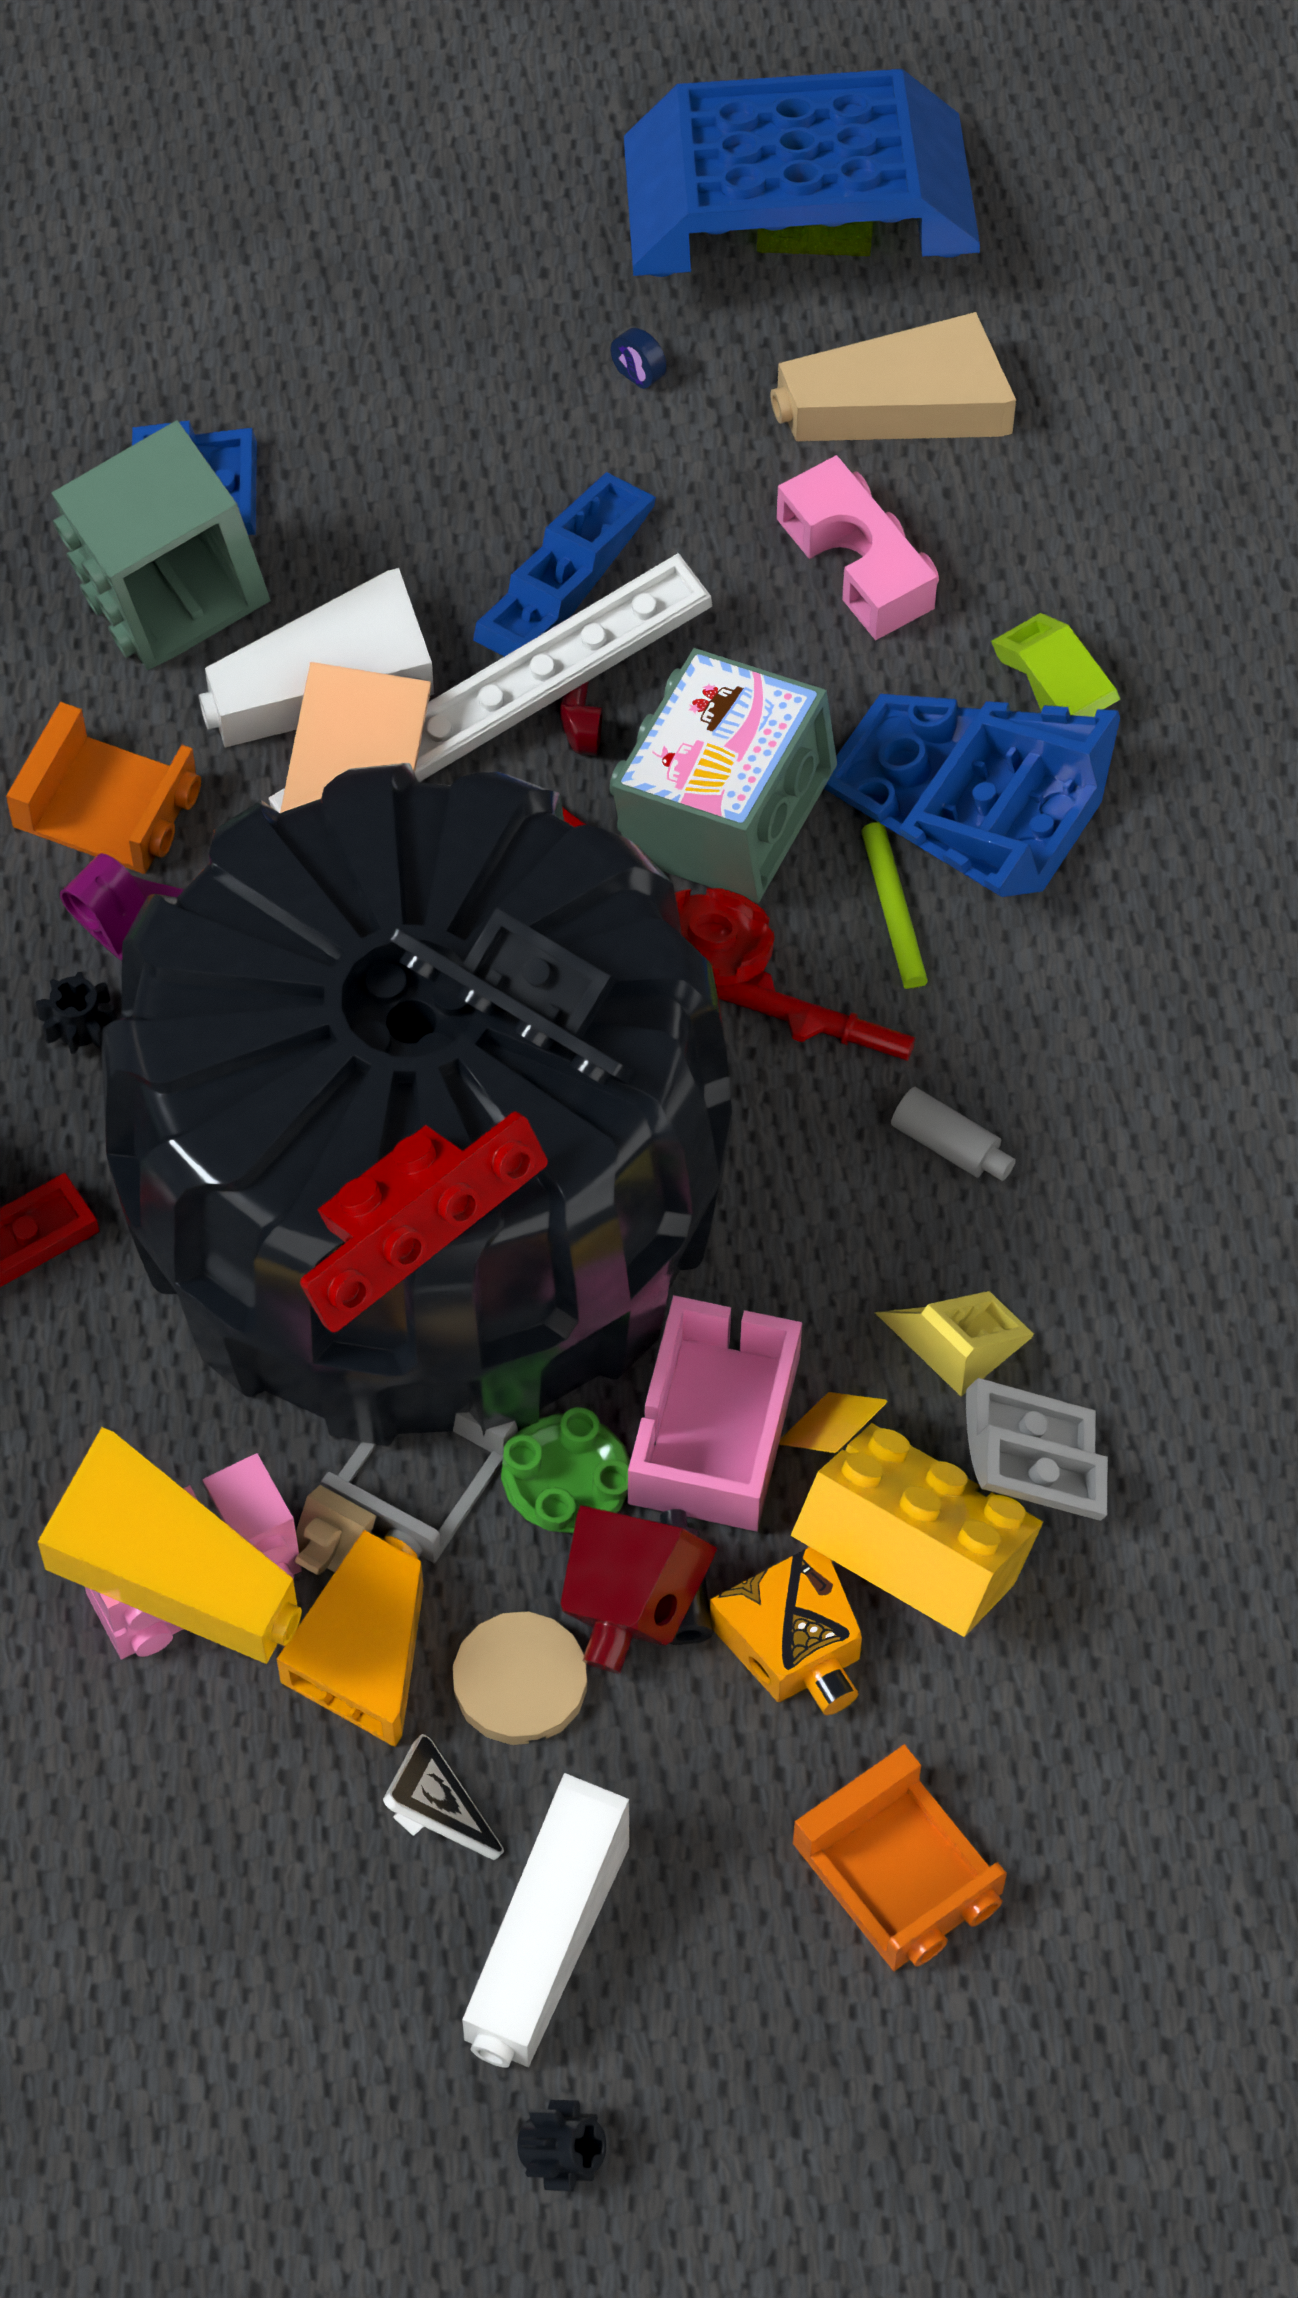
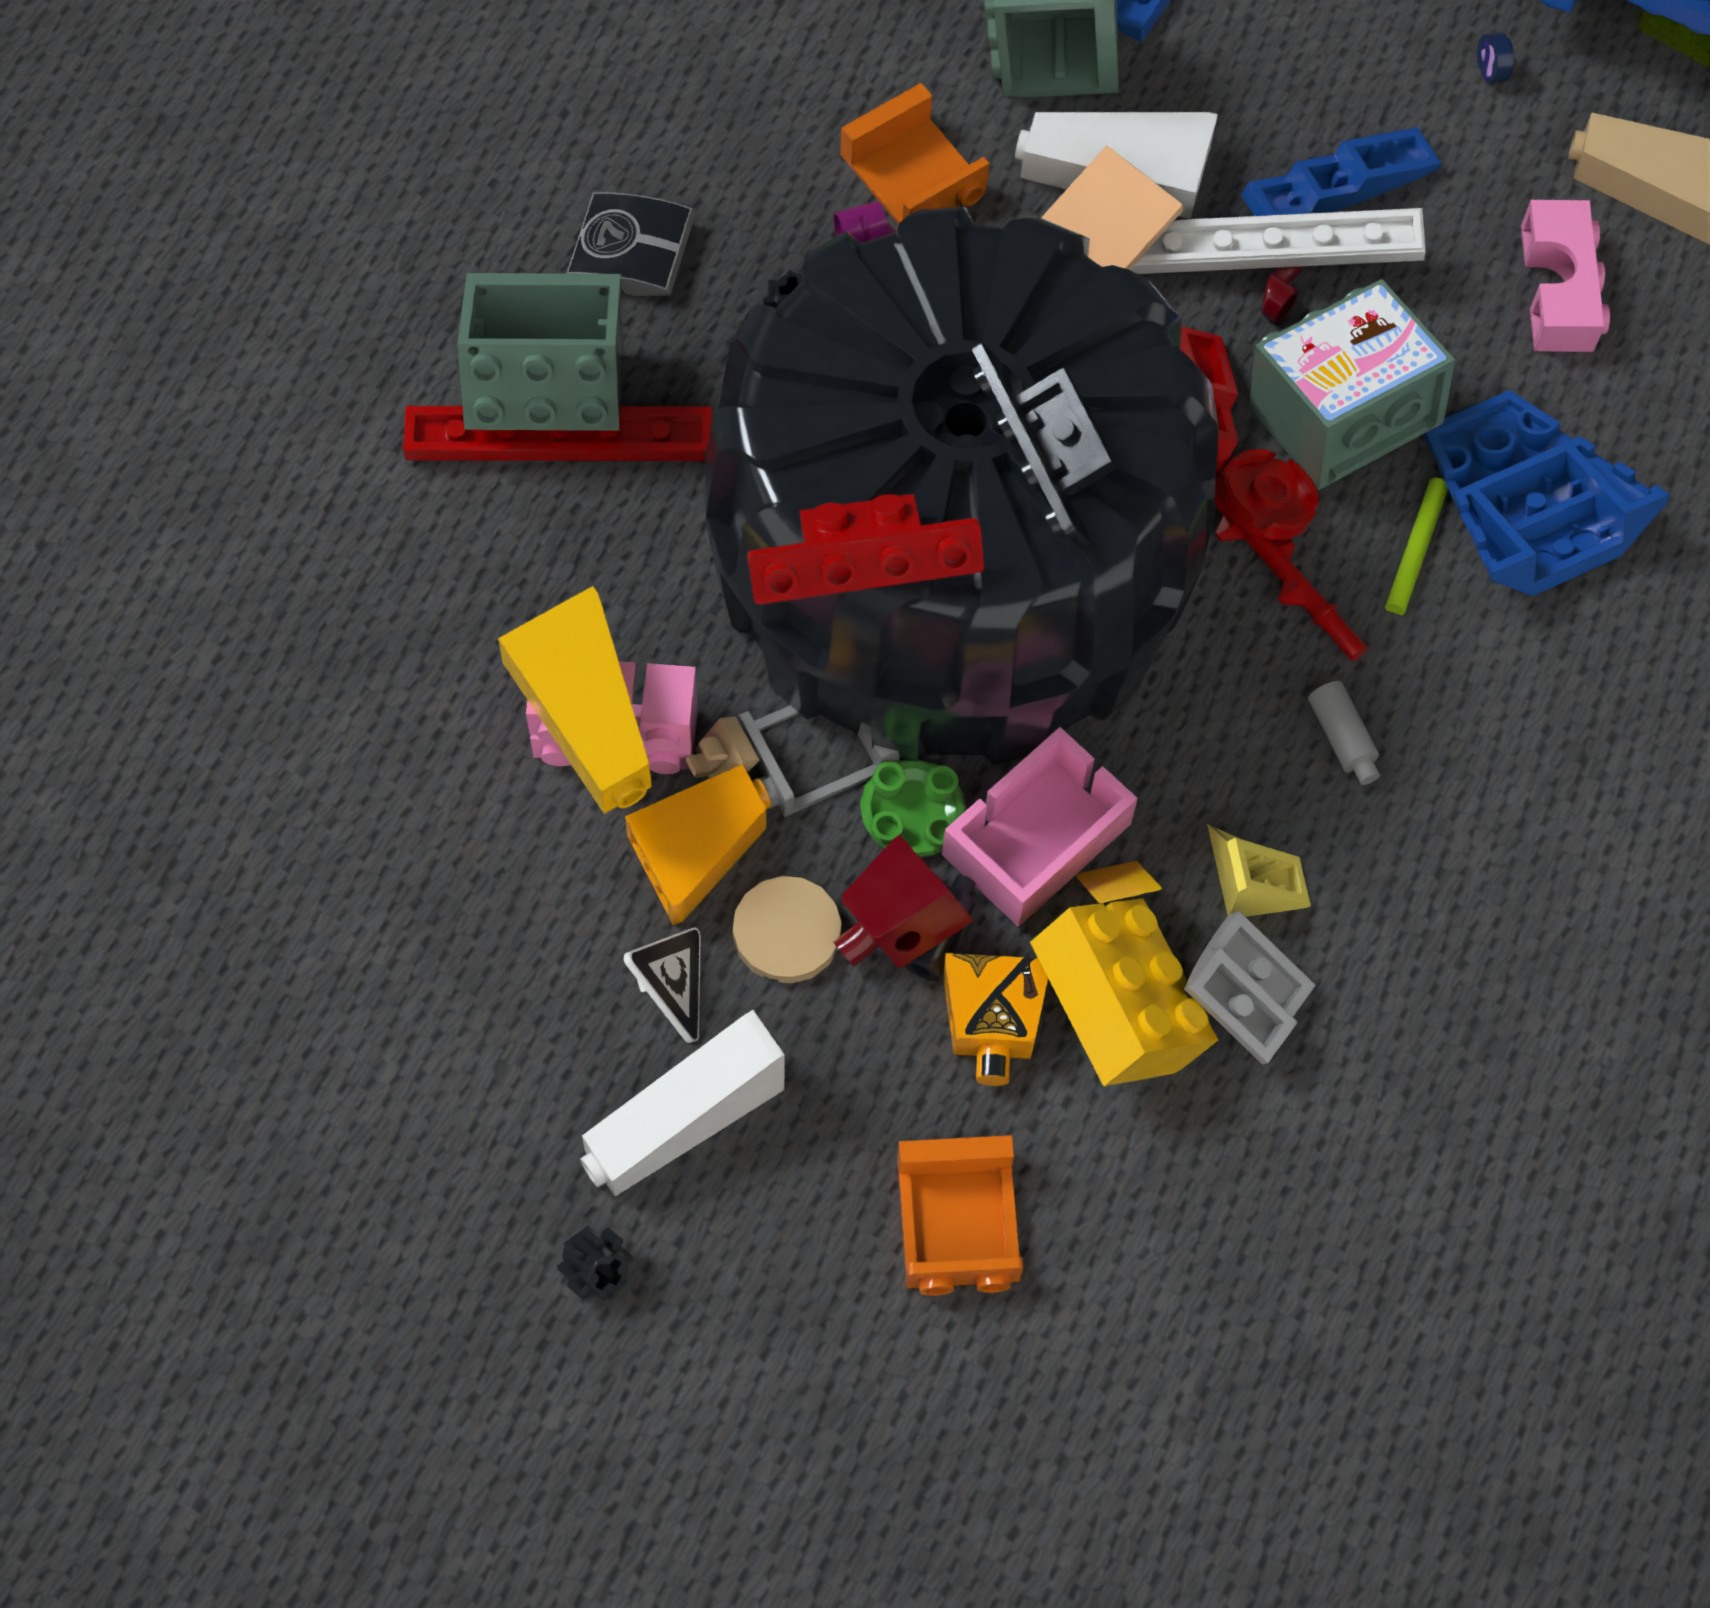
camera: 30 degrees right, 5 degrees up
lime slope [991,613,1120,717] -> none

